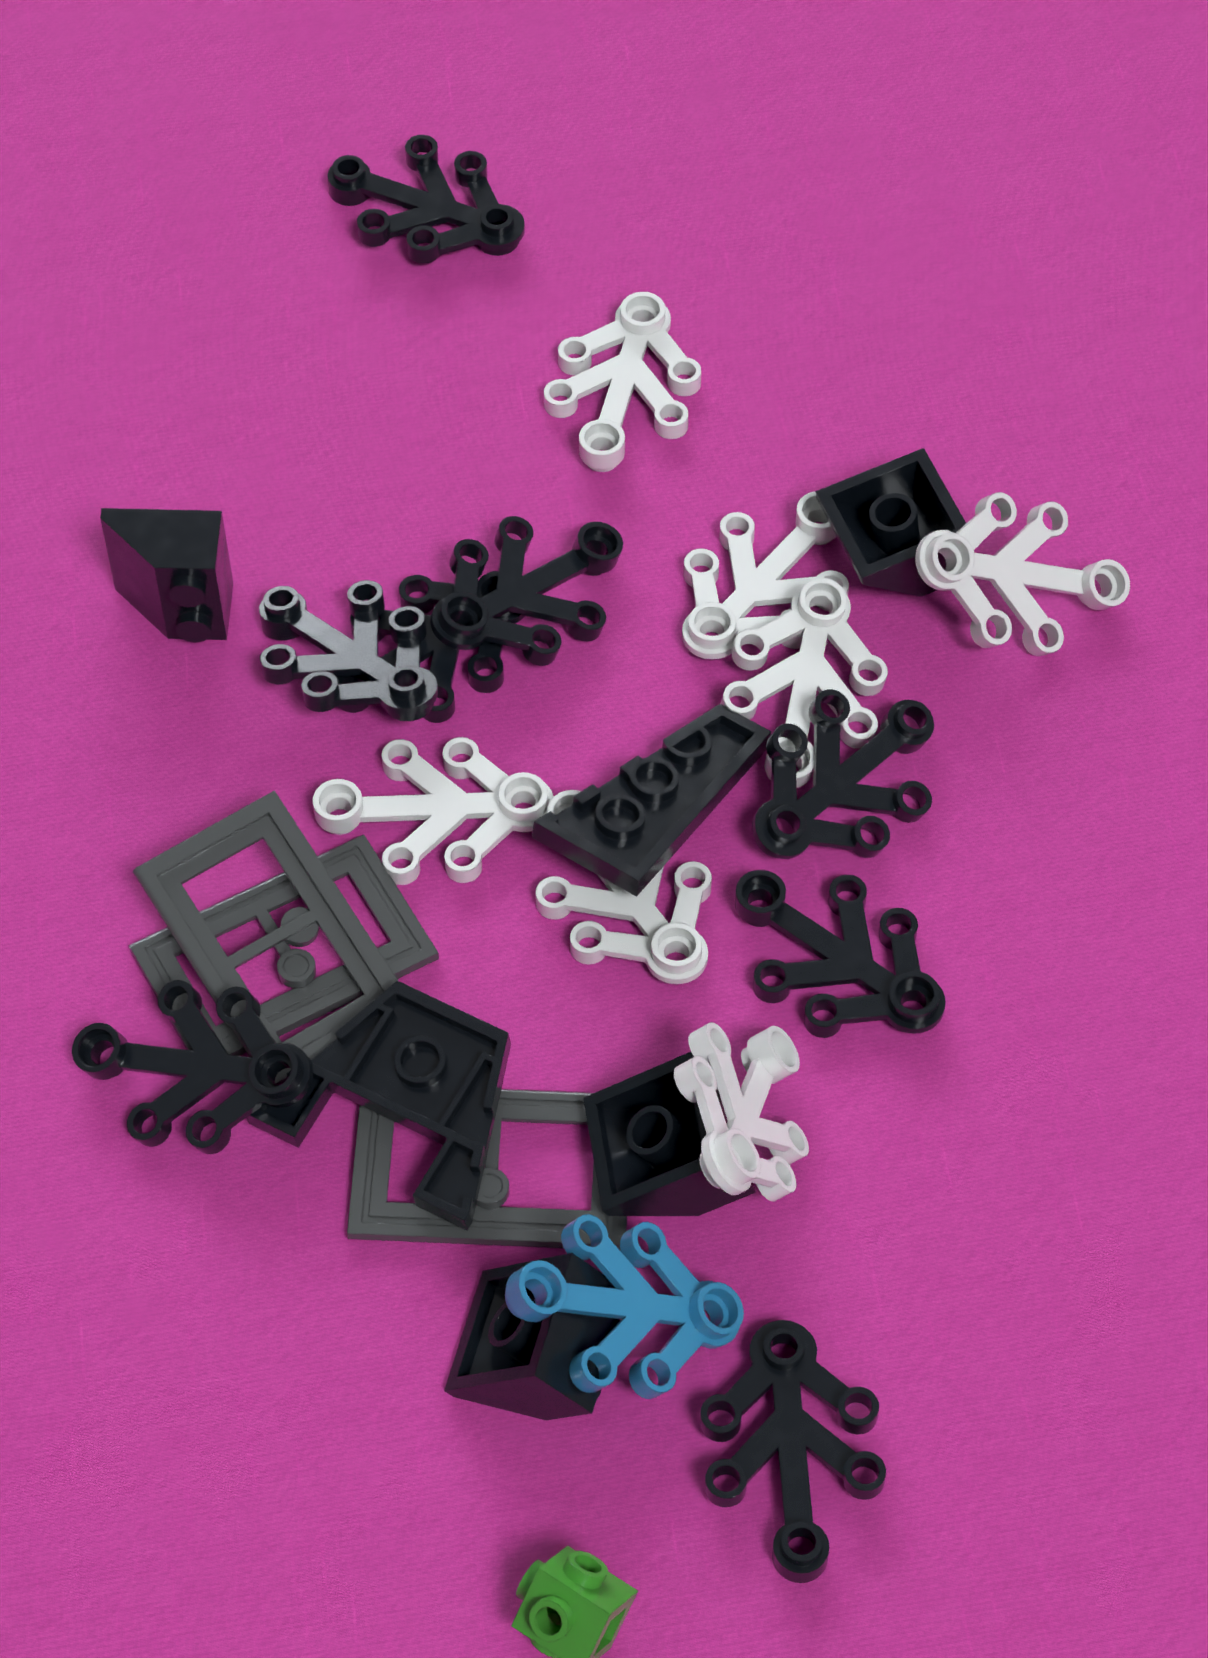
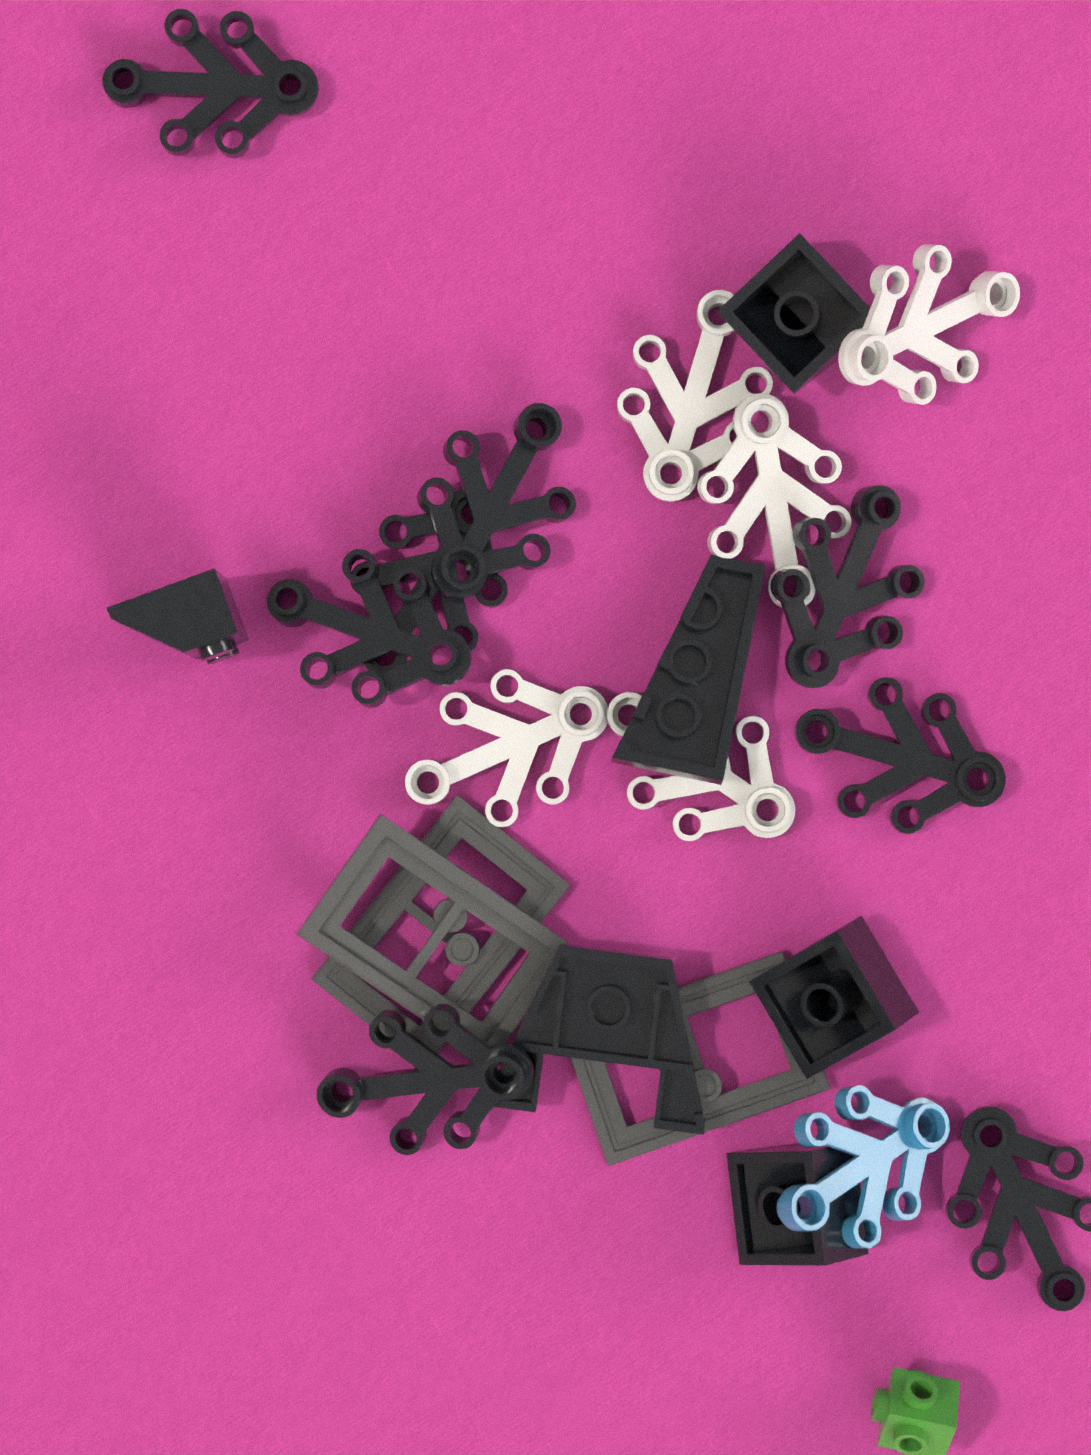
camera: 20 degrees left, 30 degrees up
white plant [544,292,701,472] -> none
white plant [674,1022,809,1202] -> none

